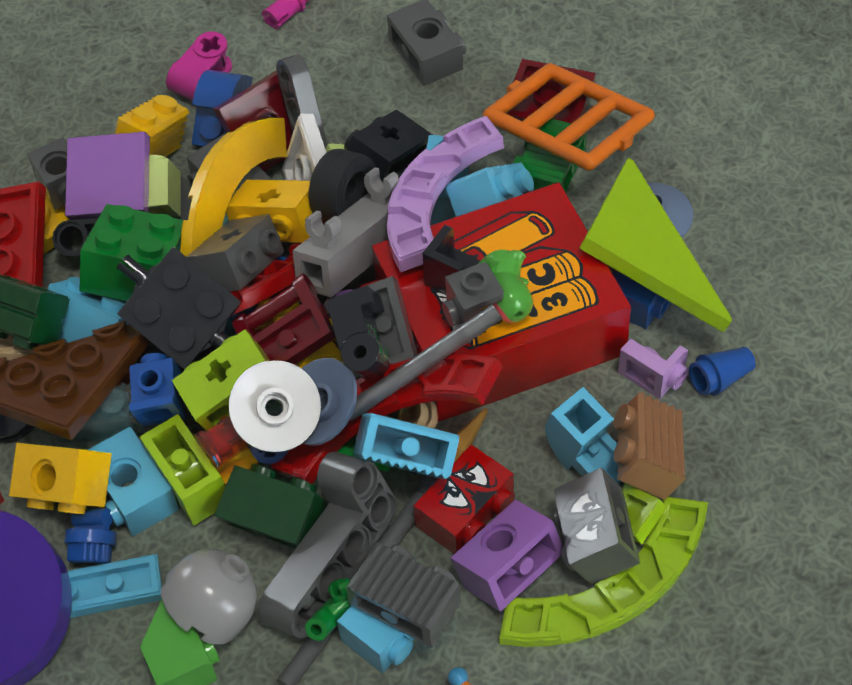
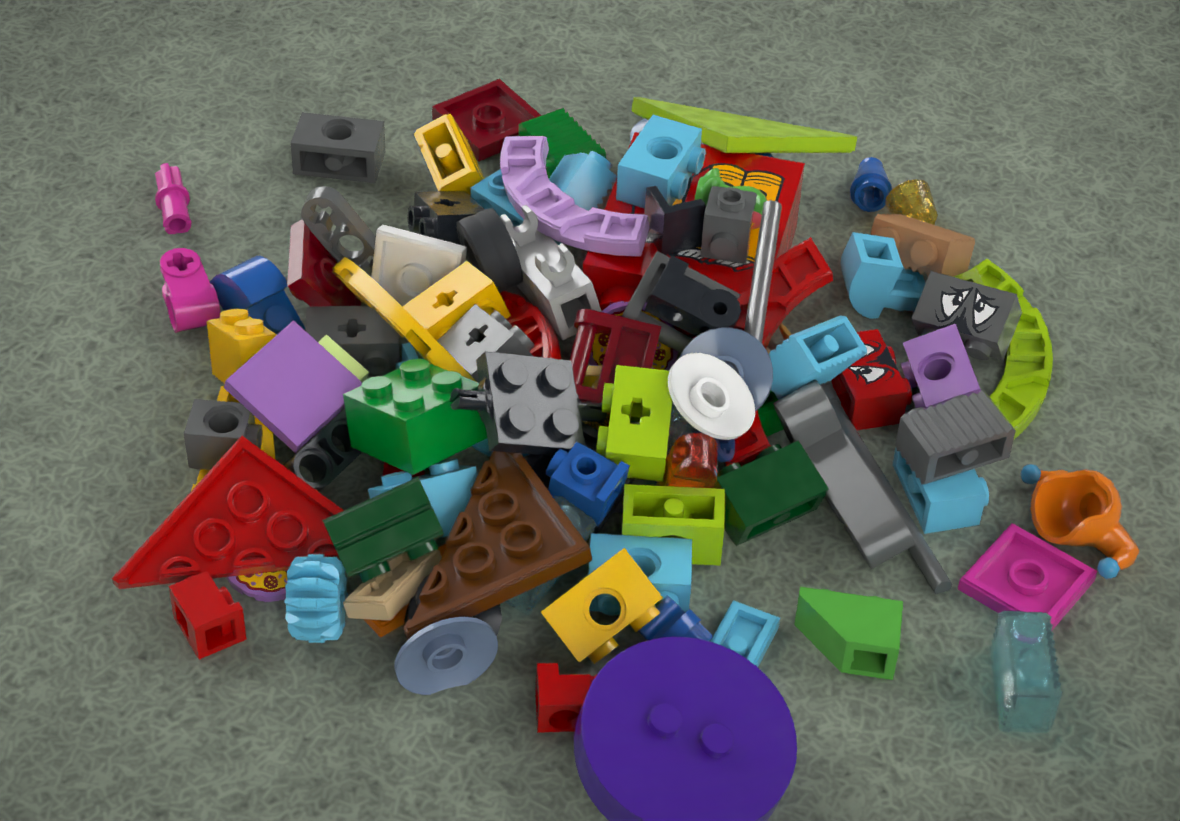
camera: 60 degrees left, 10 degrees down
light grey cylinder [161,548,258,644] -> none
green arm [305,578,351,641] -> none
orange bar [483,63,655,171] -> none
lavender bracket [618,339,689,399] -> none
none -> yellow brick [414,114,485,196]
none -> medium azure brick [616,115,706,208]
none -> clear yellow hat [885,179,938,225]

